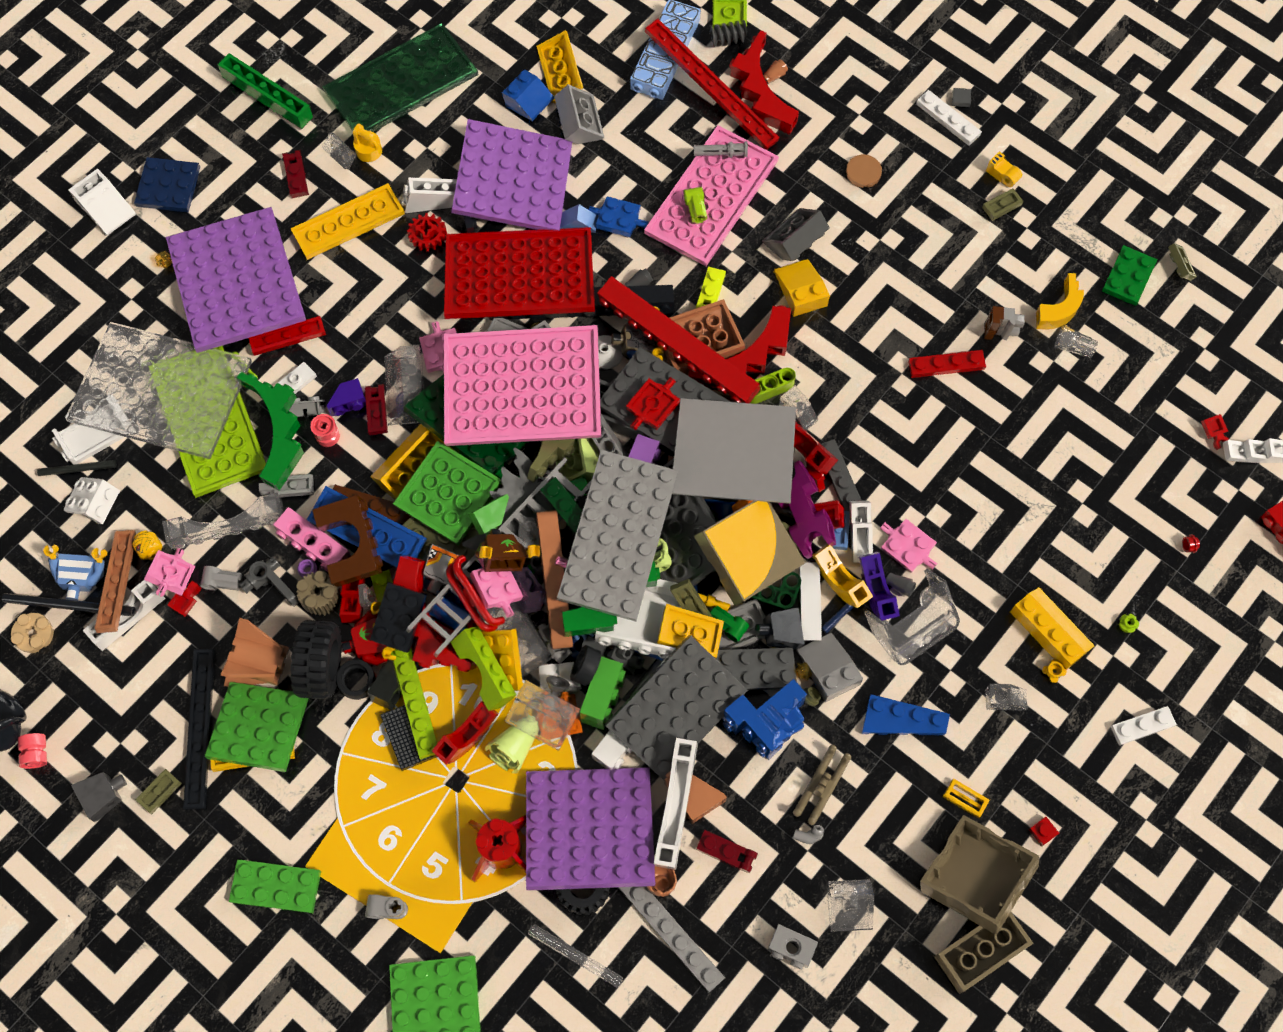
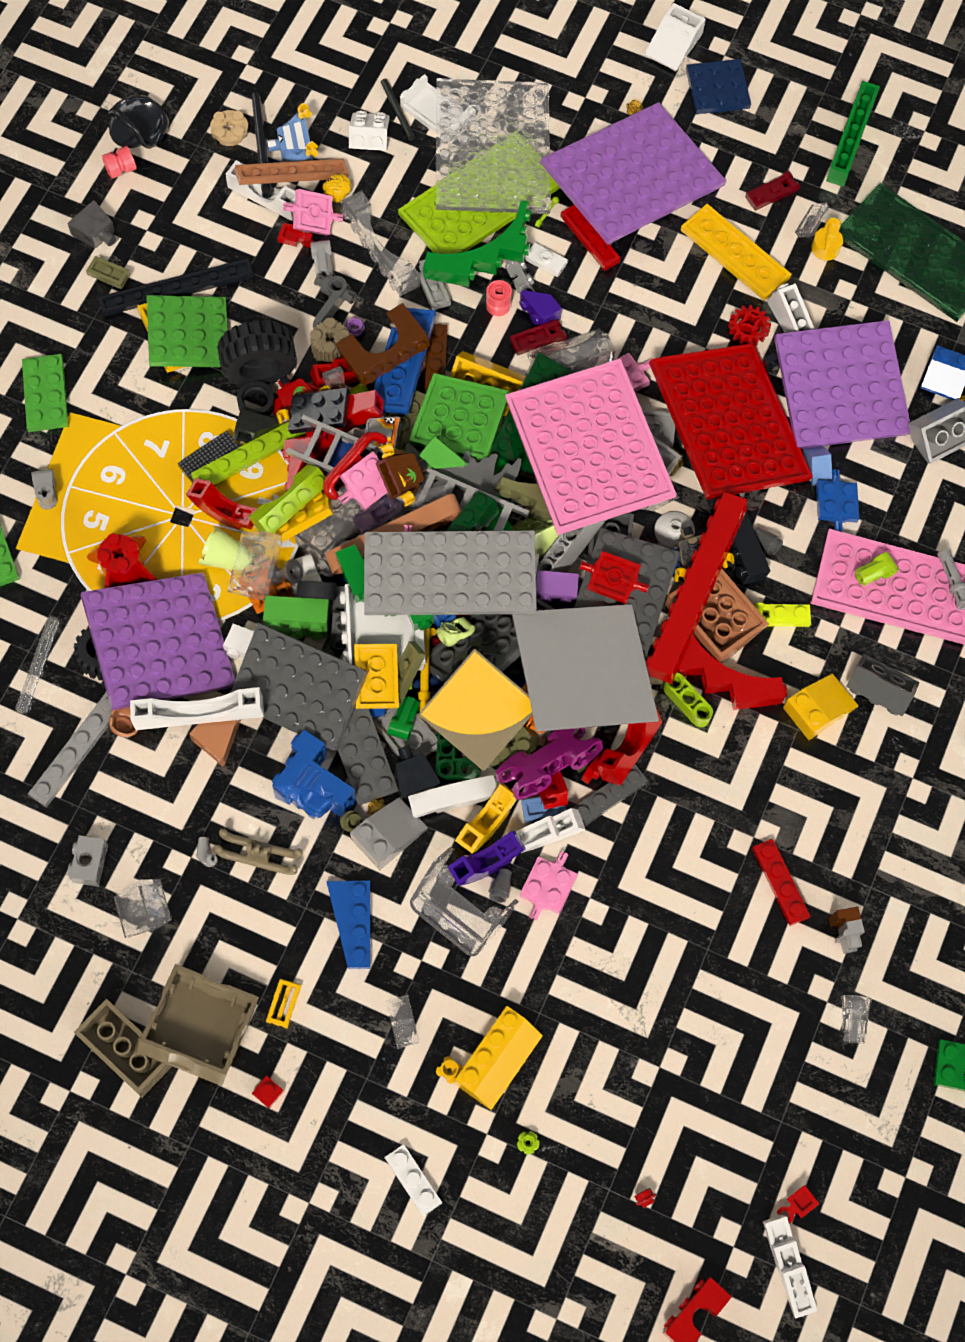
camera: 70 degrees right, 0 degrees up
nougat brick [221,618,289,687] -> none
bright pink brick [273,507,351,572] -> none
dark red plate [696,830,758,873] -> none
clear slope [779,385,819,430] -> none
dark blue bar [821,603,853,634] -> none
yellow arch [1036,273,1084,330] -> none

